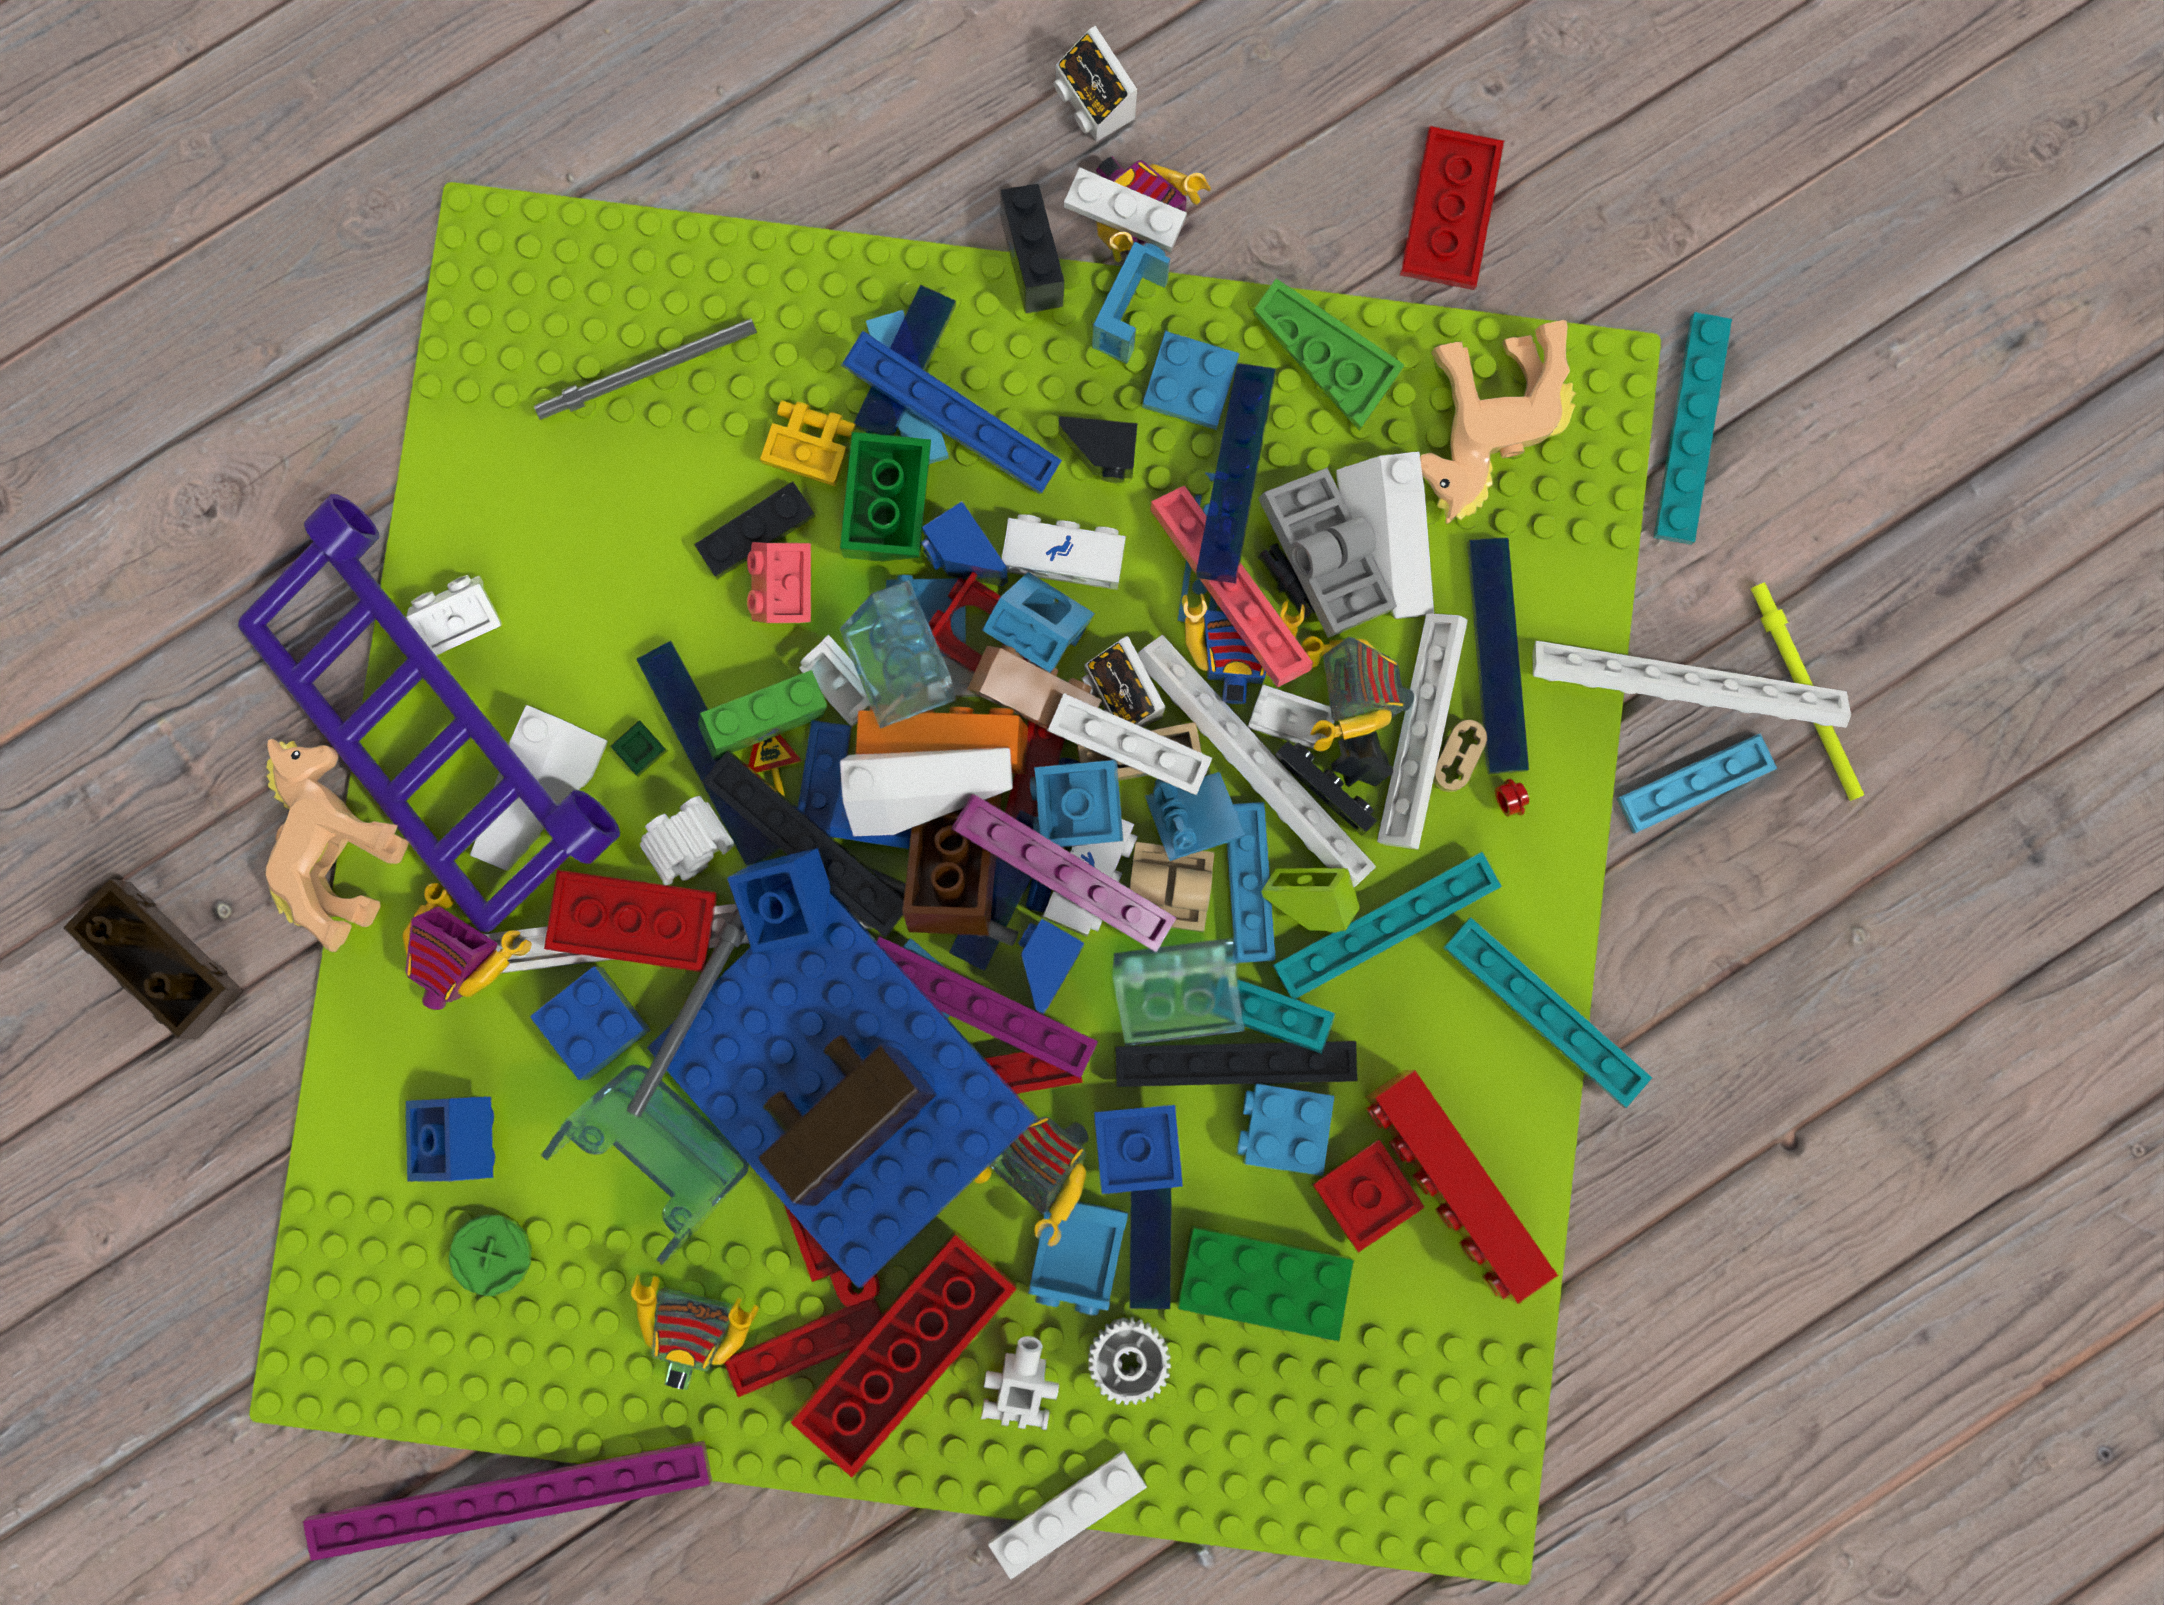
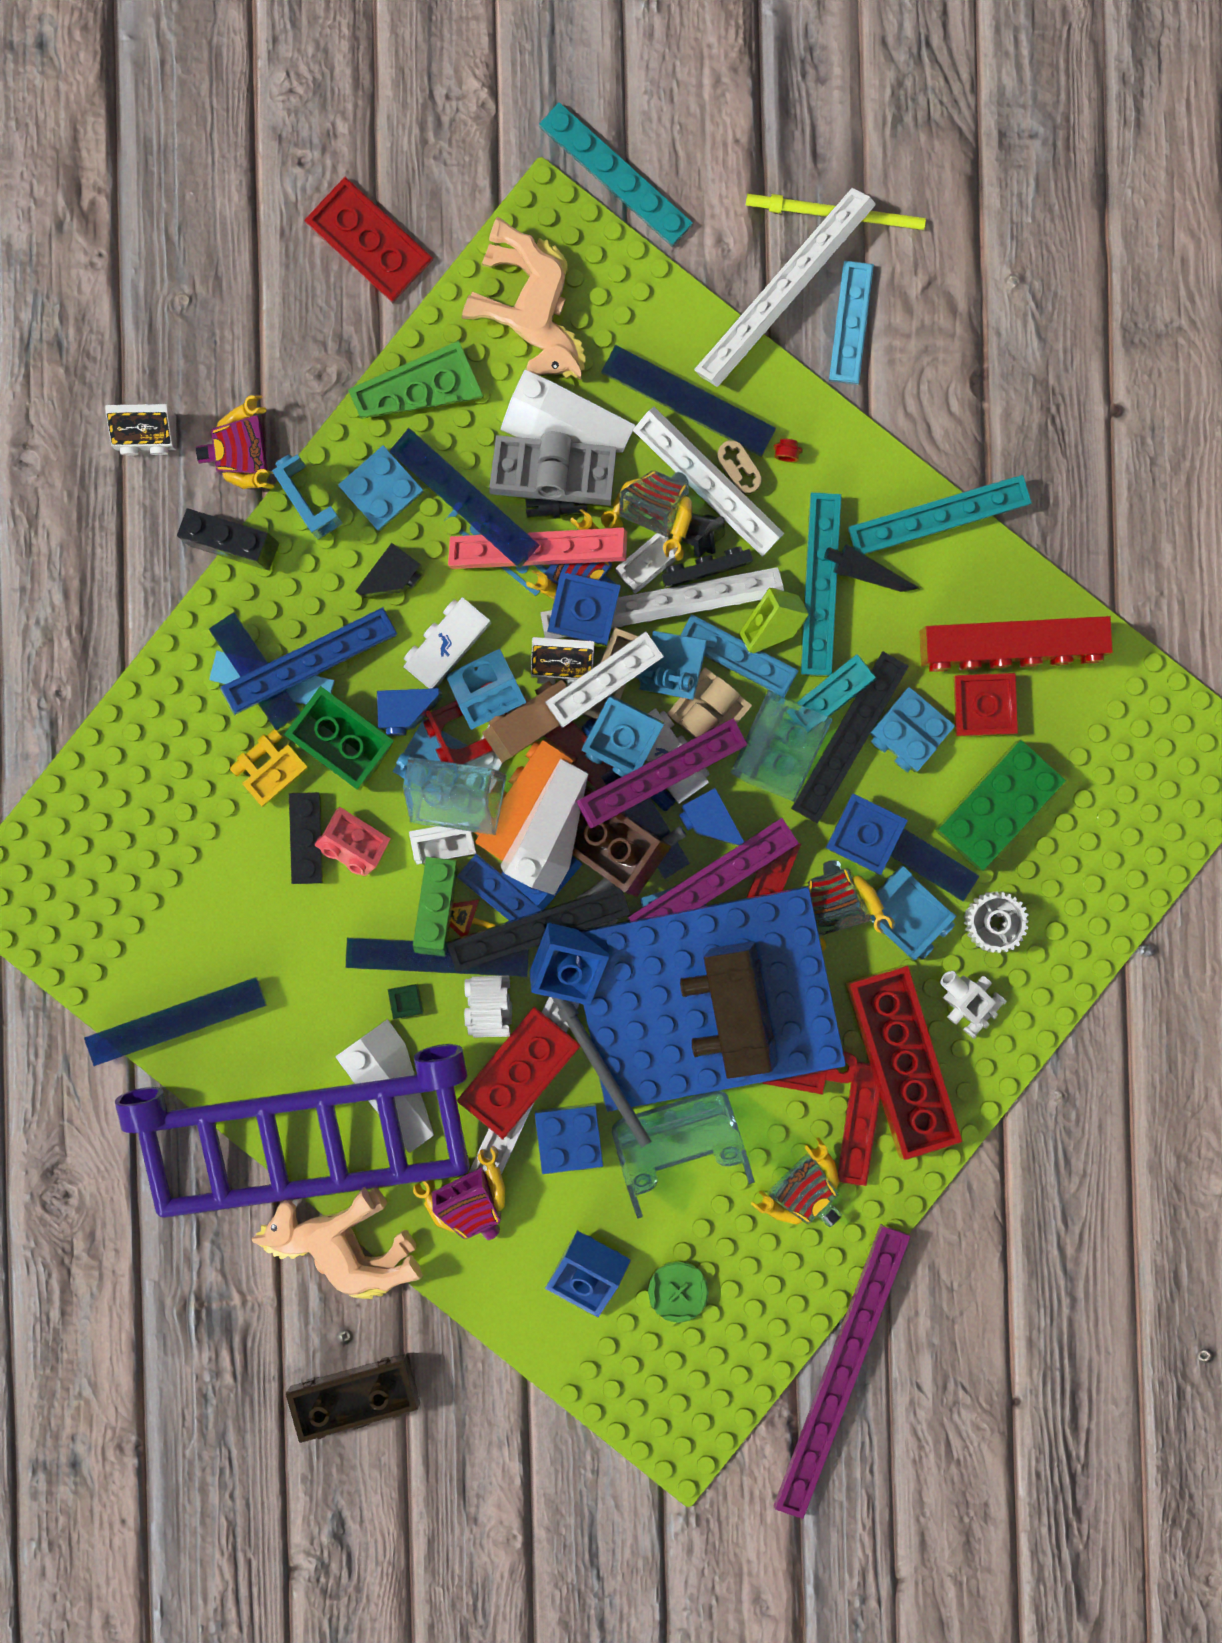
camera: 50 degrees left, 5 degrees up
white bracket [407,575,501,655] -> none
dark grey bar [534,318,757,420] -> none
white plate [988,1450,1147,1580] -> none
white plate [1064,168,1187,252] -> none
none -> clear blue plate [84,977,267,1066]
none -> blue plate [547,572,621,646]
none -> black bar [824,544,920,592]

